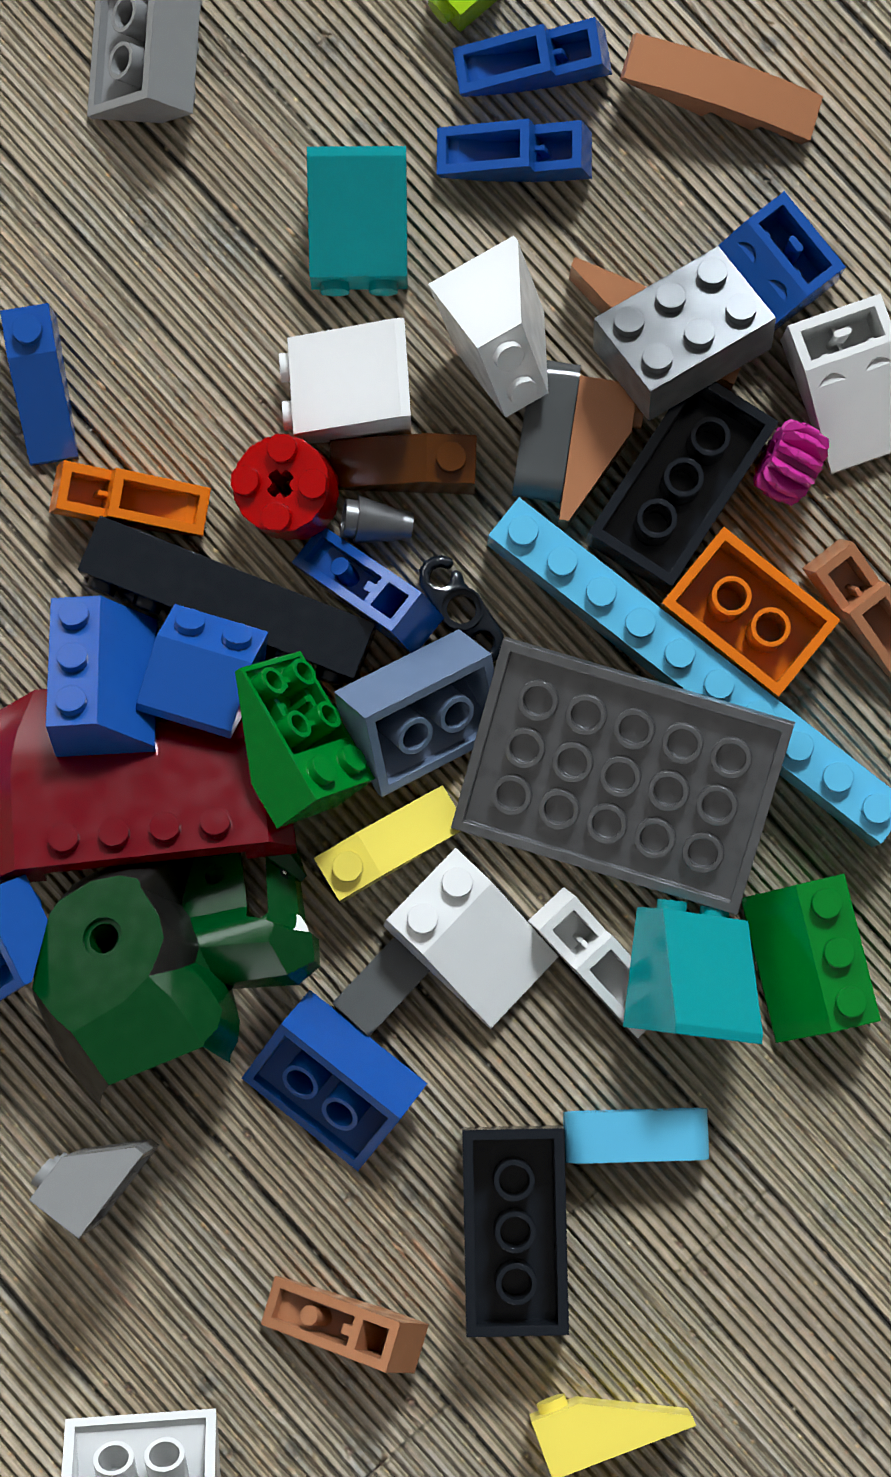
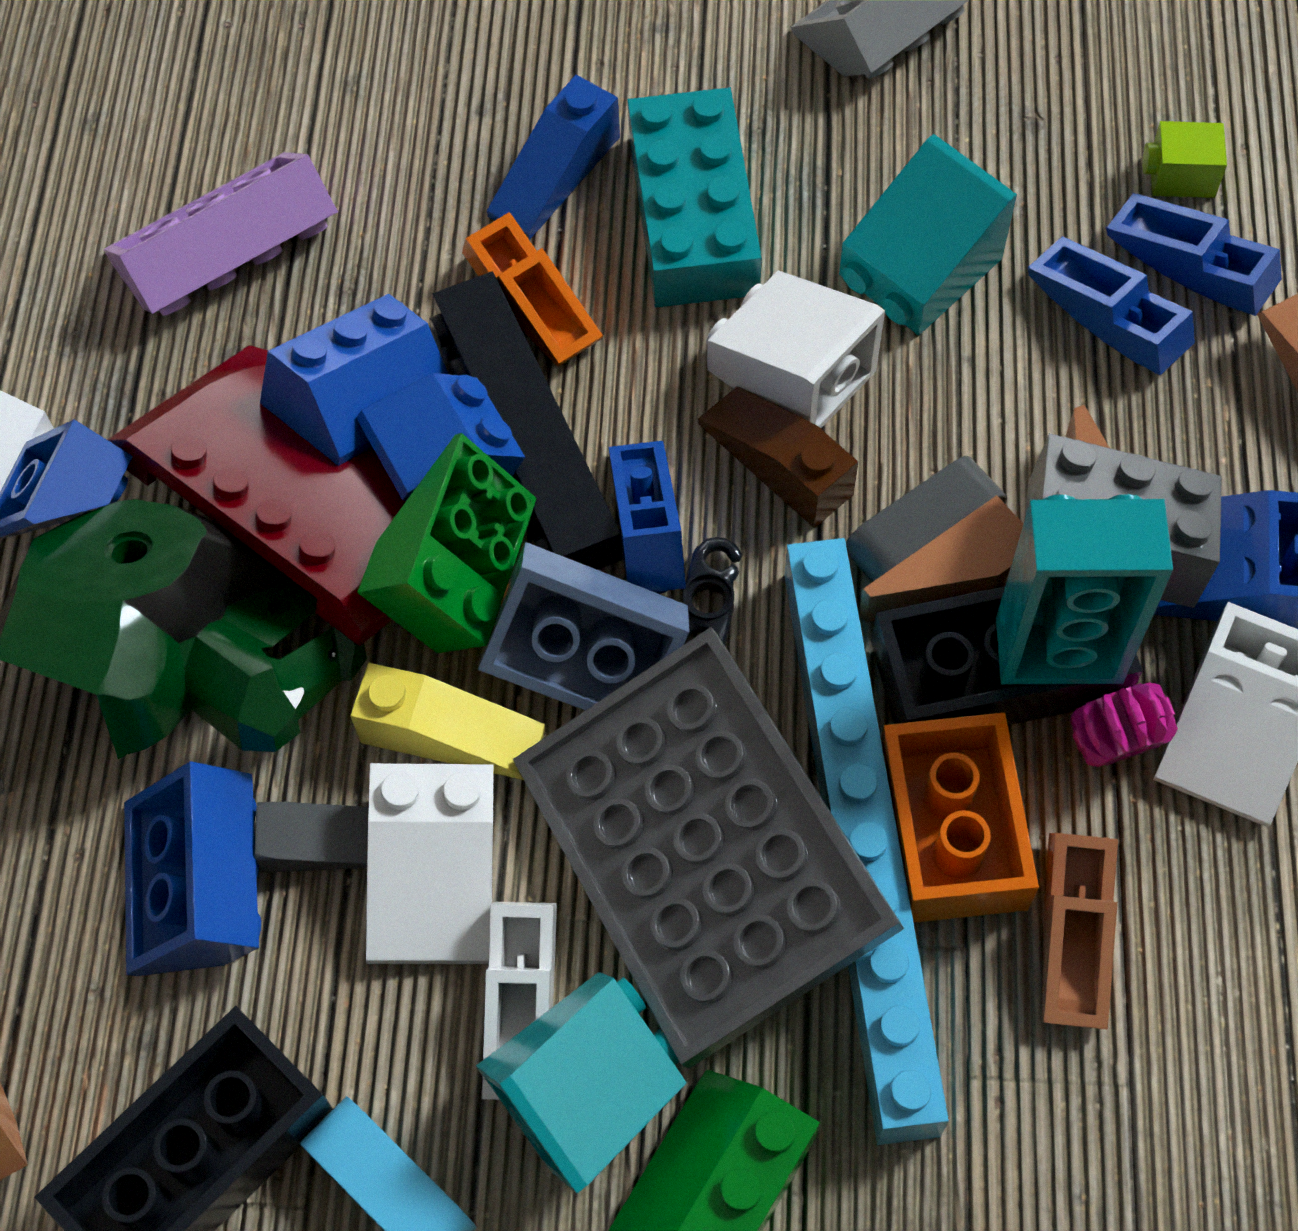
camera: 50 degrees right, 20 degrees down
red brick [230,434,339,540] -> none
flat silver cone [340,495,414,544] -> none
white slope [428,236,548,418] -> none
none -> teal brick [627,87,762,308]
none -> teal brick [996,494,1173,684]

